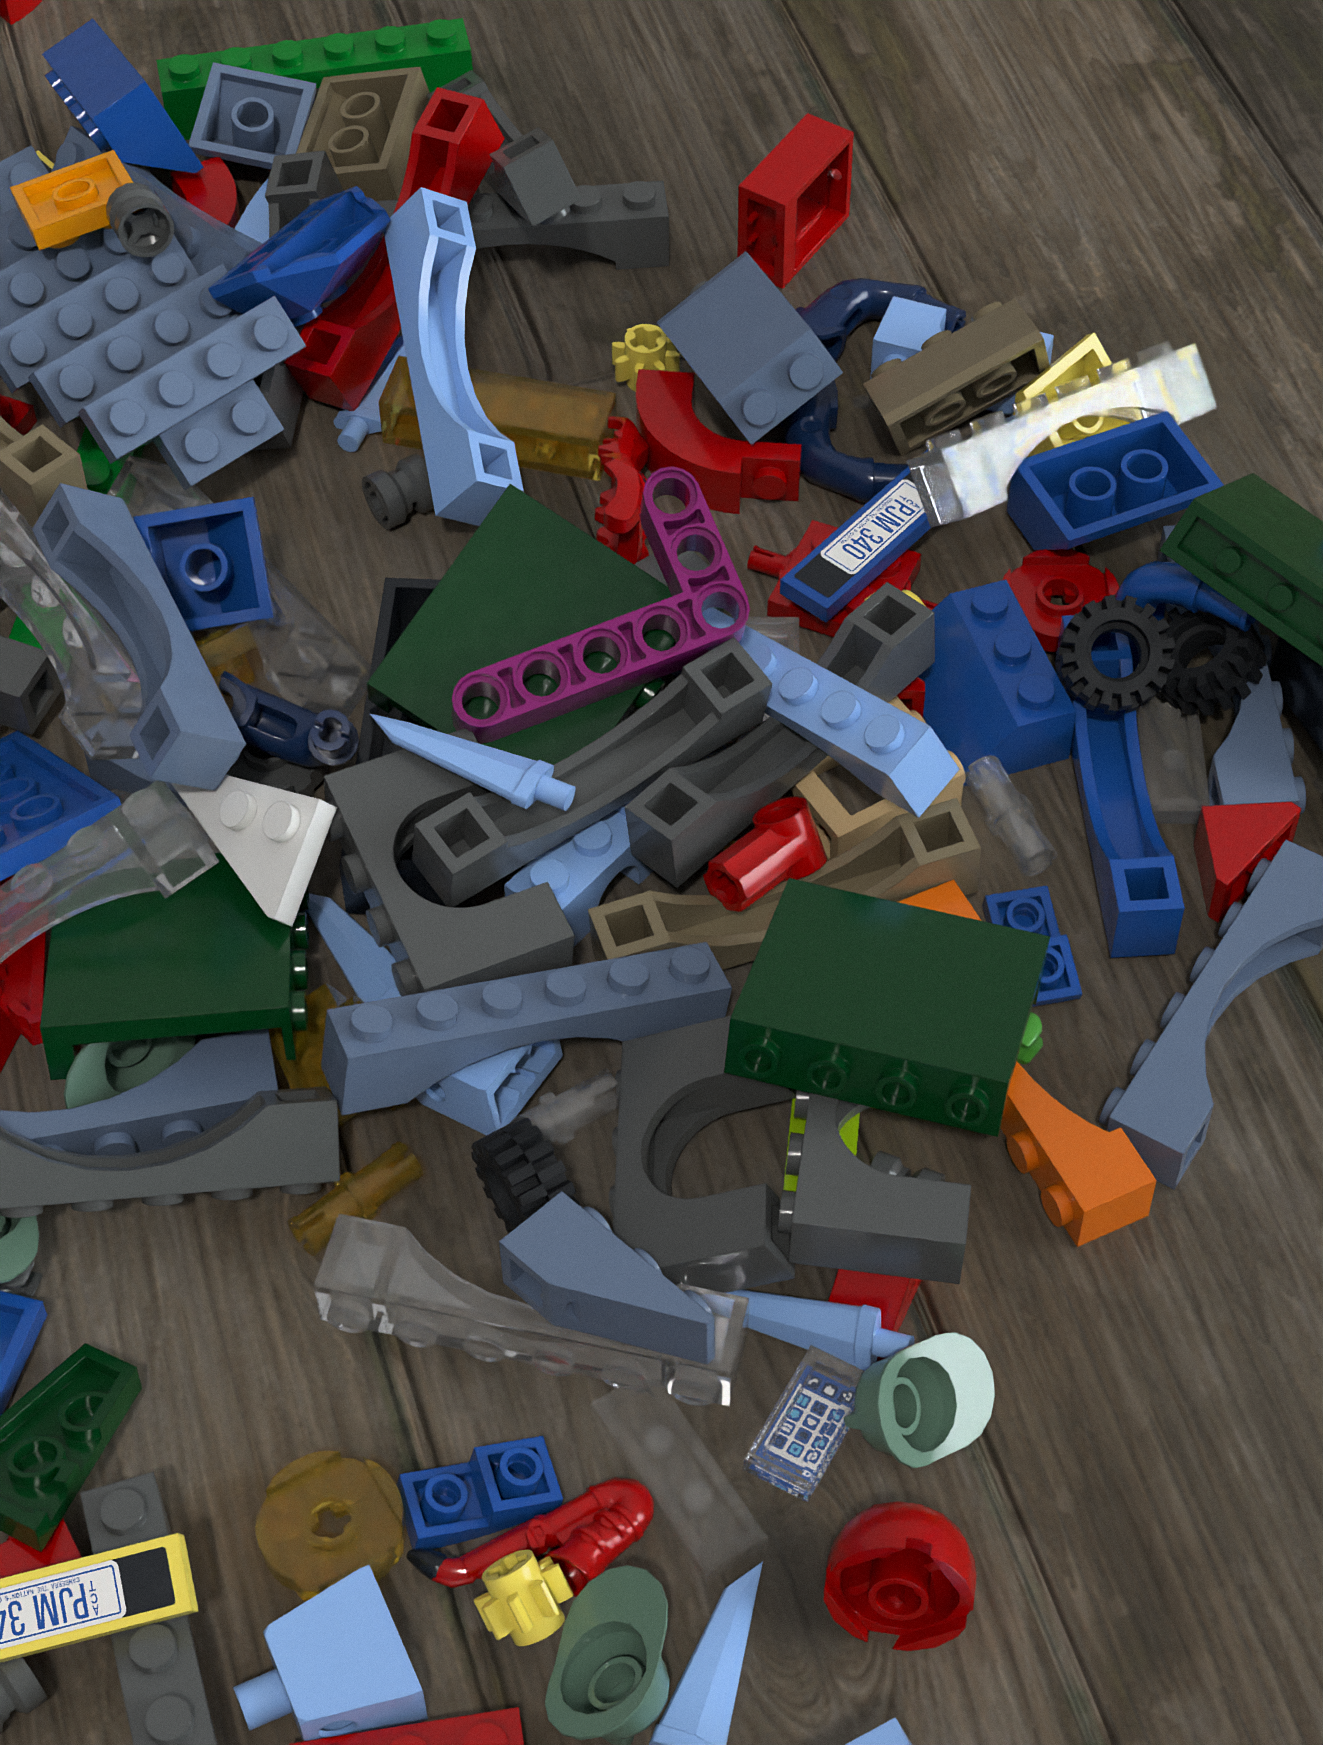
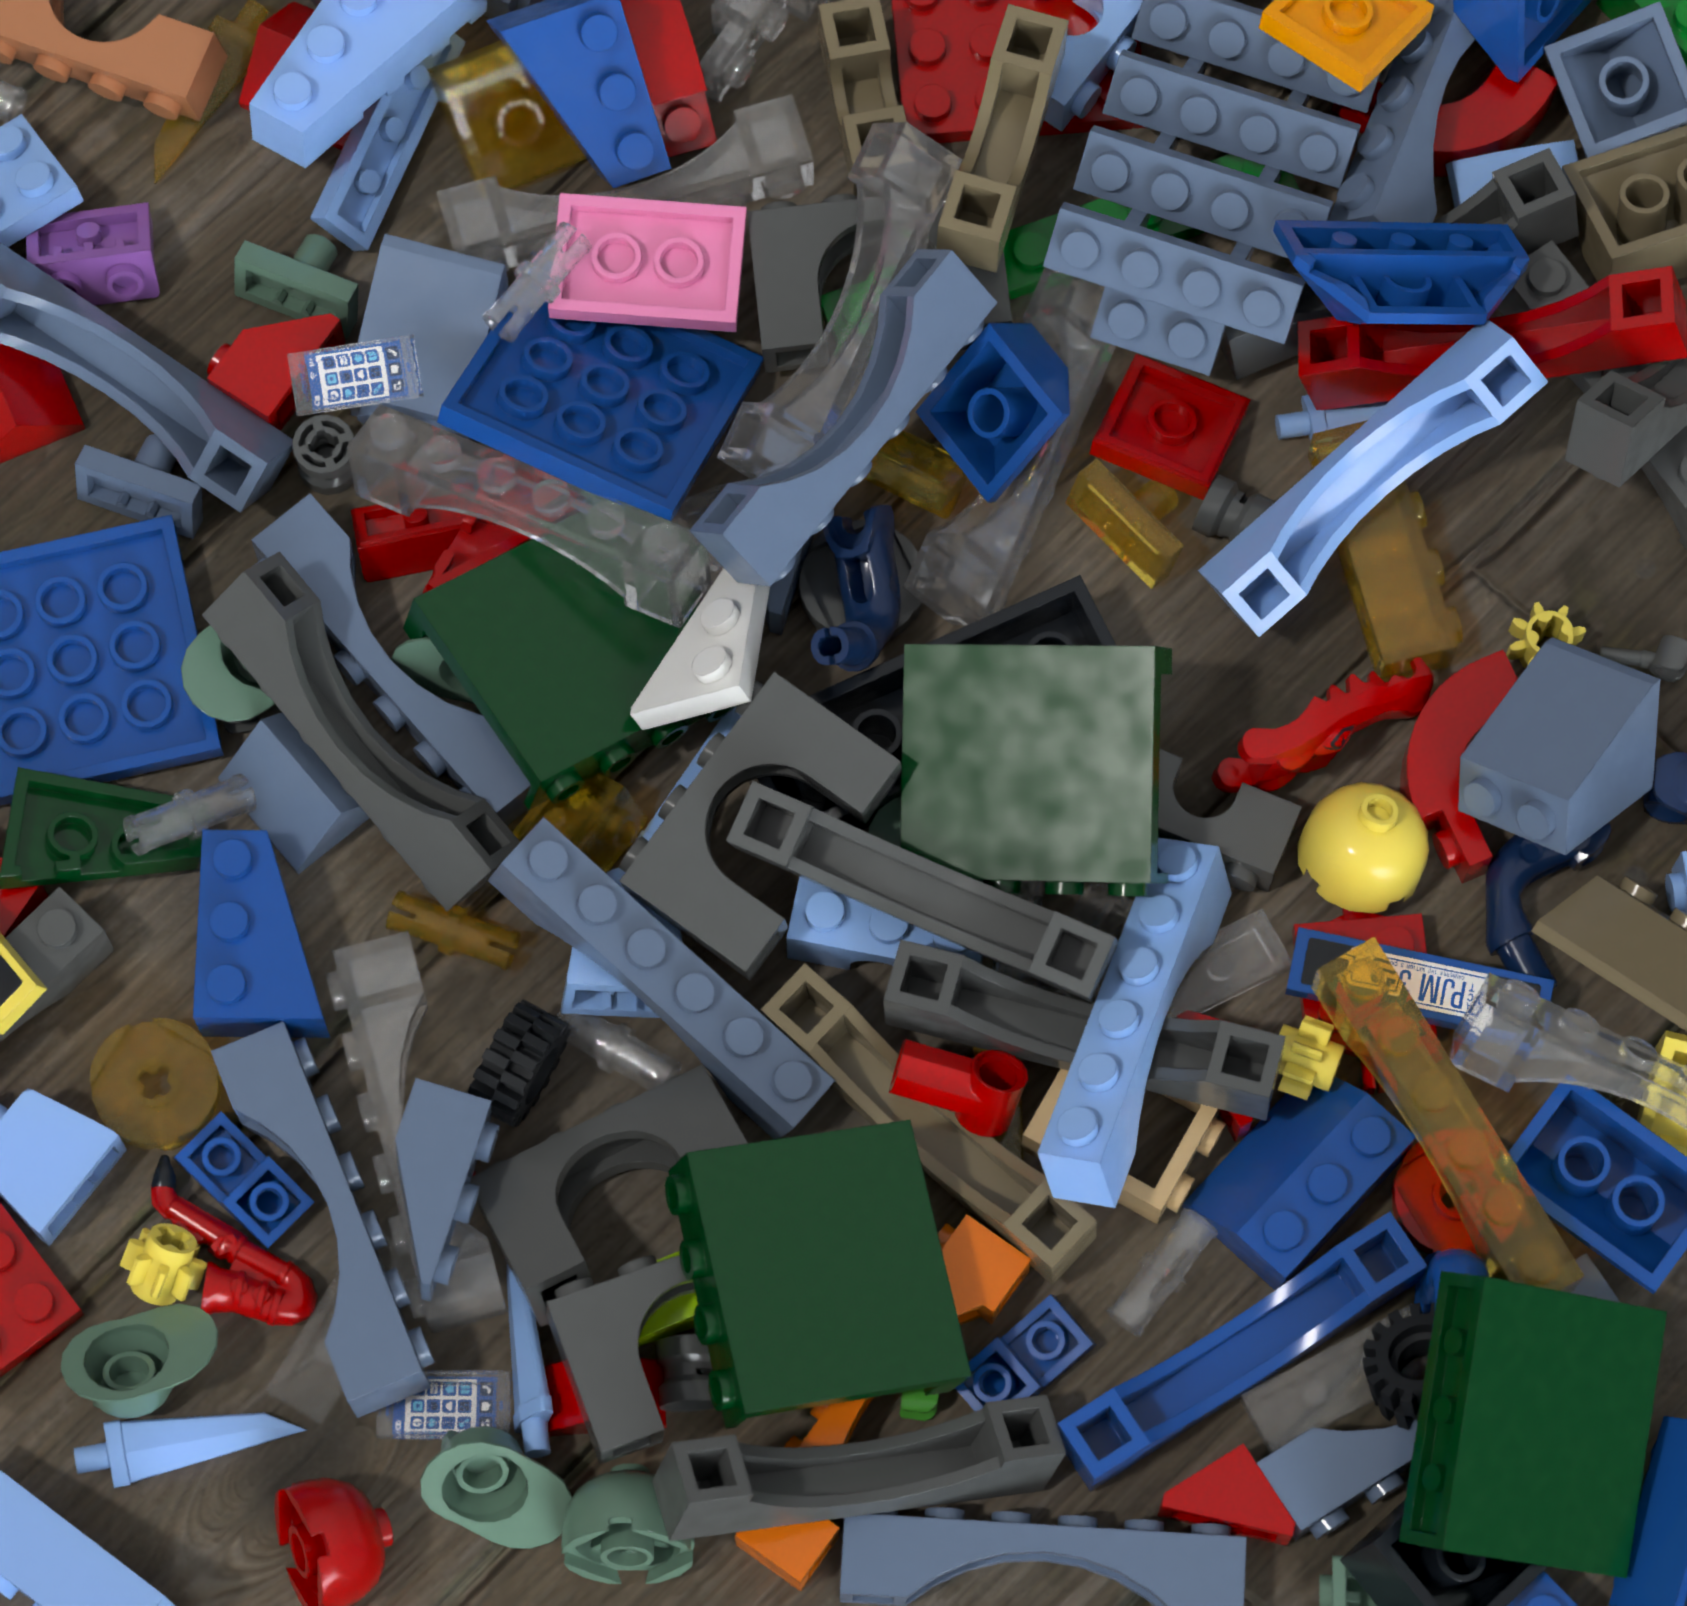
camera: 60 degrees right, 20 degrees up
dark grey wheel [106,182,174,258] -> none
light blue bar [369,713,576,811] -> none
magenta beam [452,466,750,744] -> none
black tyre [1056,595,1175,715] -> none
none -> clear pin [123,773,257,856]
none -> blue wedge [193,829,331,1038]
none -> sand blue arch [211,1021,435,1418]
none -> sand blue slope [218,712,369,875]
none -> sand green cylinder [561,1463,695,1584]
none -> dark grey arch [652,1395,1066,1541]
none -> clear yellow tile [1065,459,1184,590]
none -> red plate [1089,353,1251,500]
none -> light yellow cylinder [1297,782,1429,914]
none -> clear yellow arch [1311,937,1585,1292]

